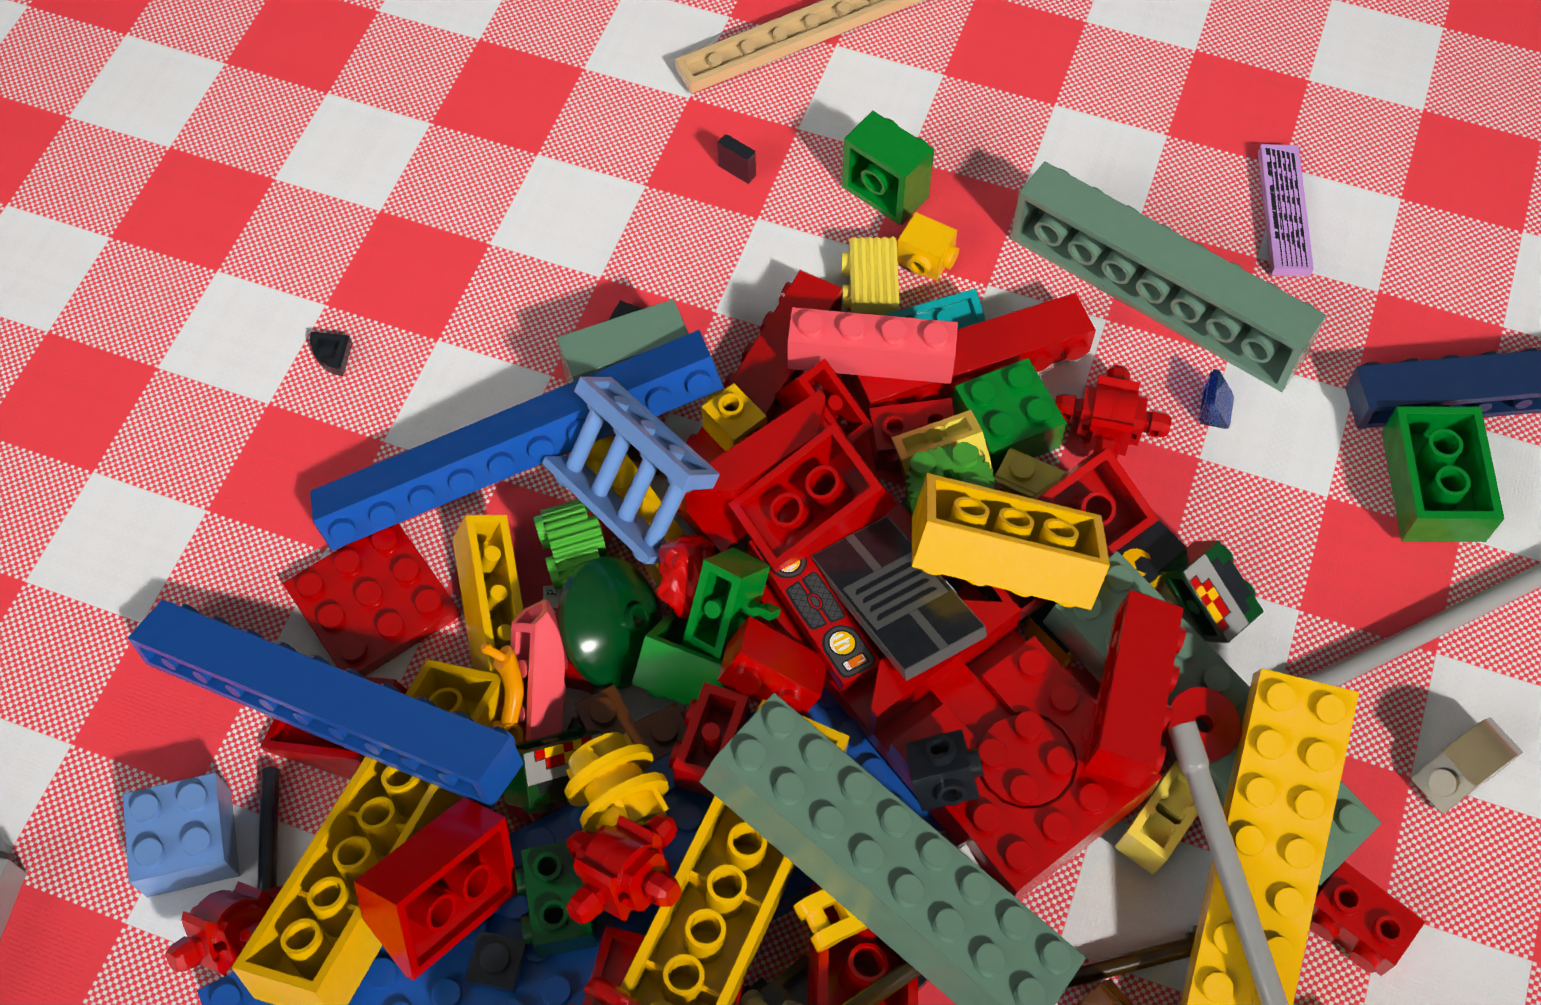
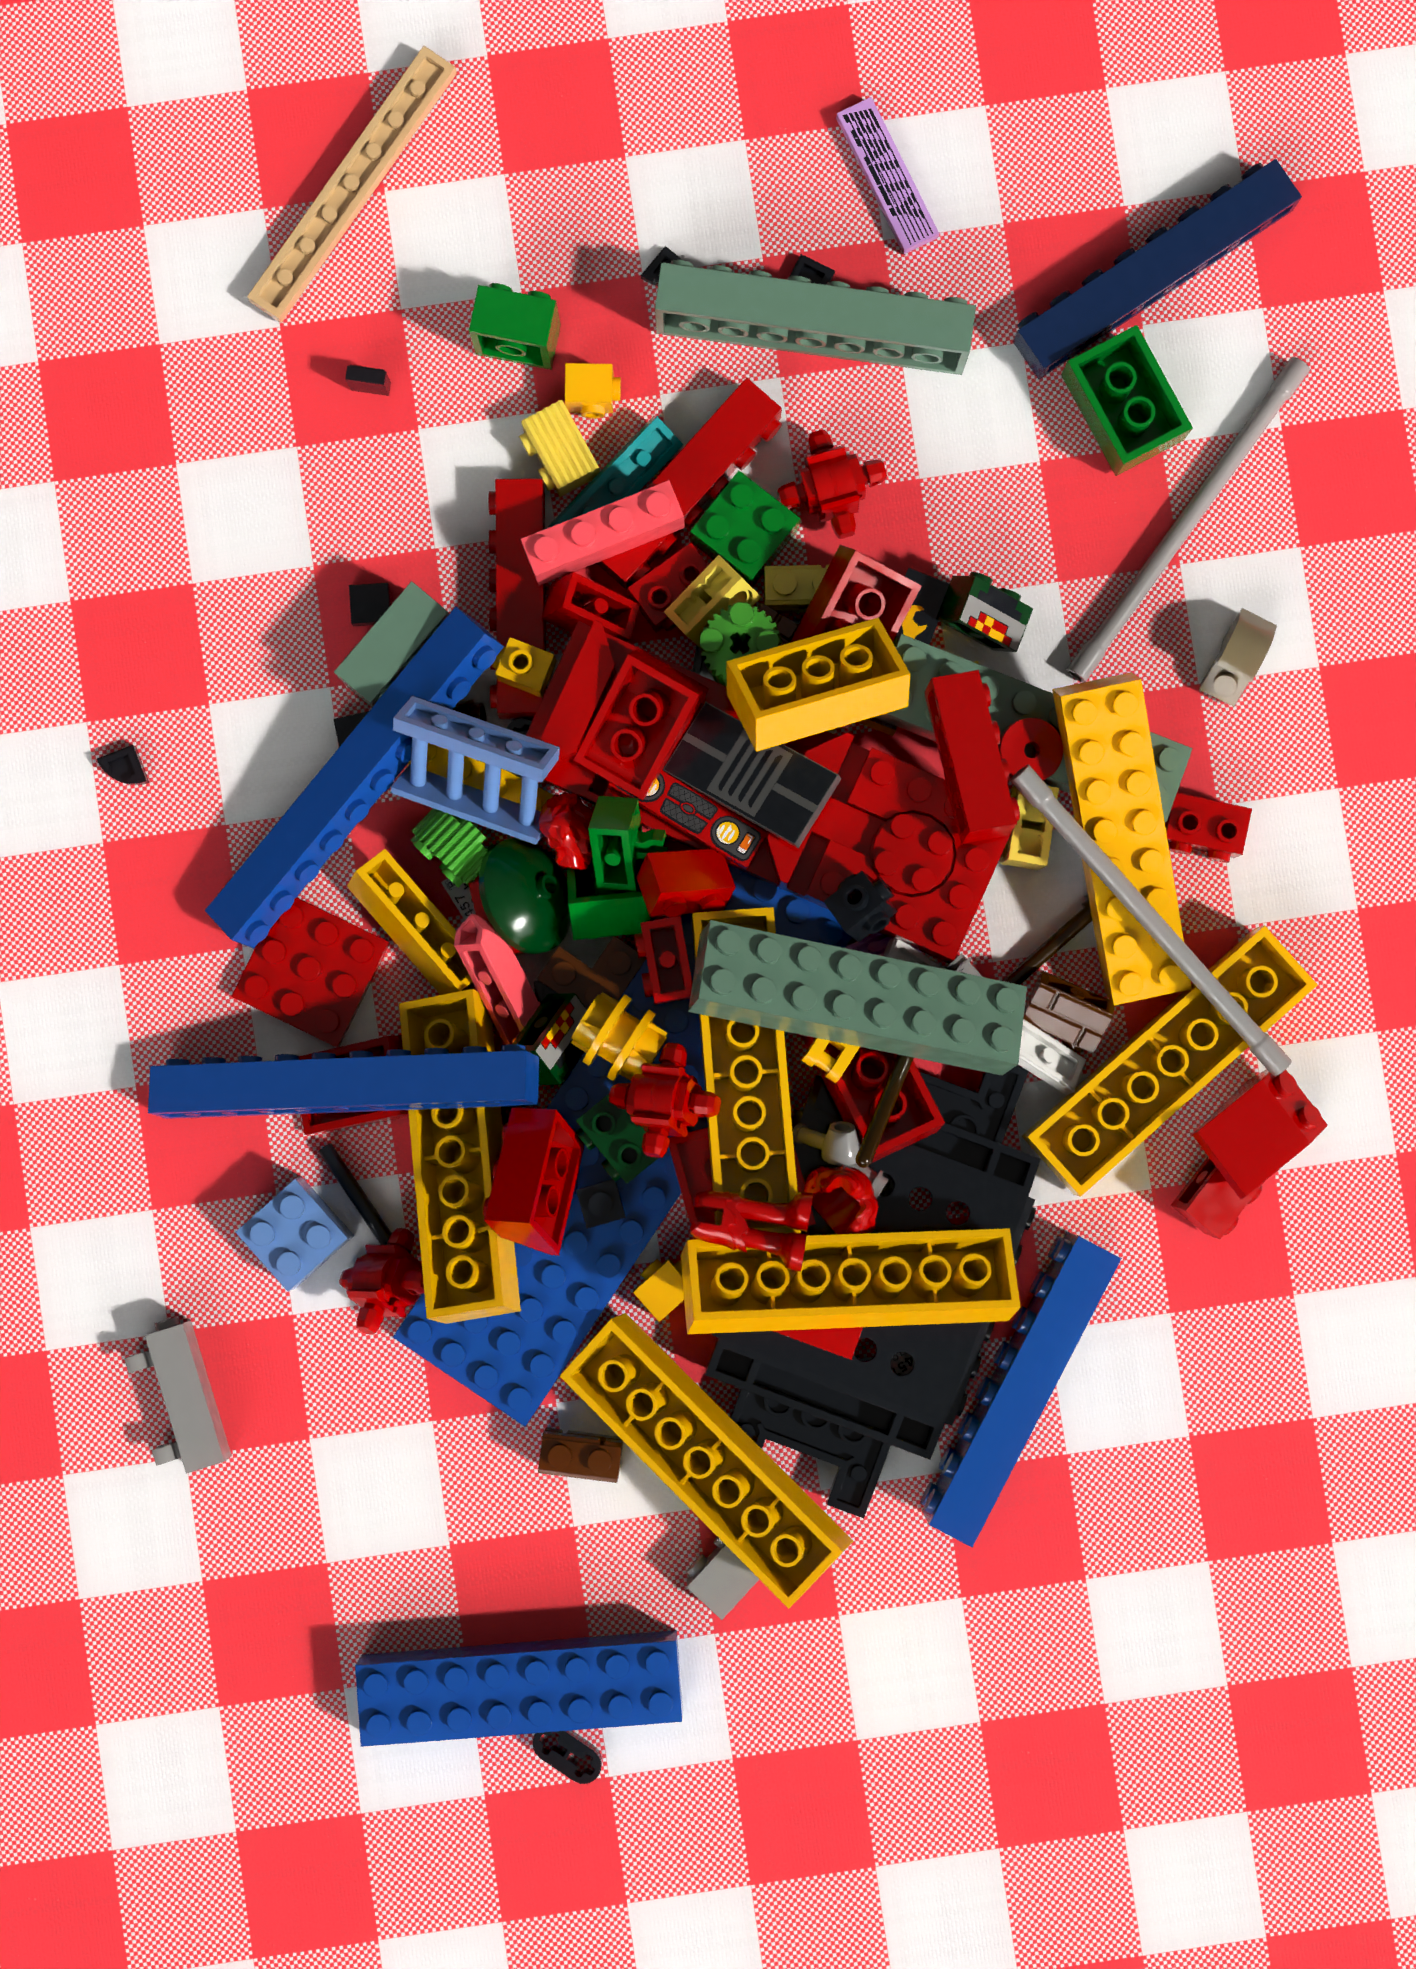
camera: 30 degrees left, 25 degrees up
light orange piece [480,642,524,744] -> none
clear blue slope [1198,369,1234,429] -> none

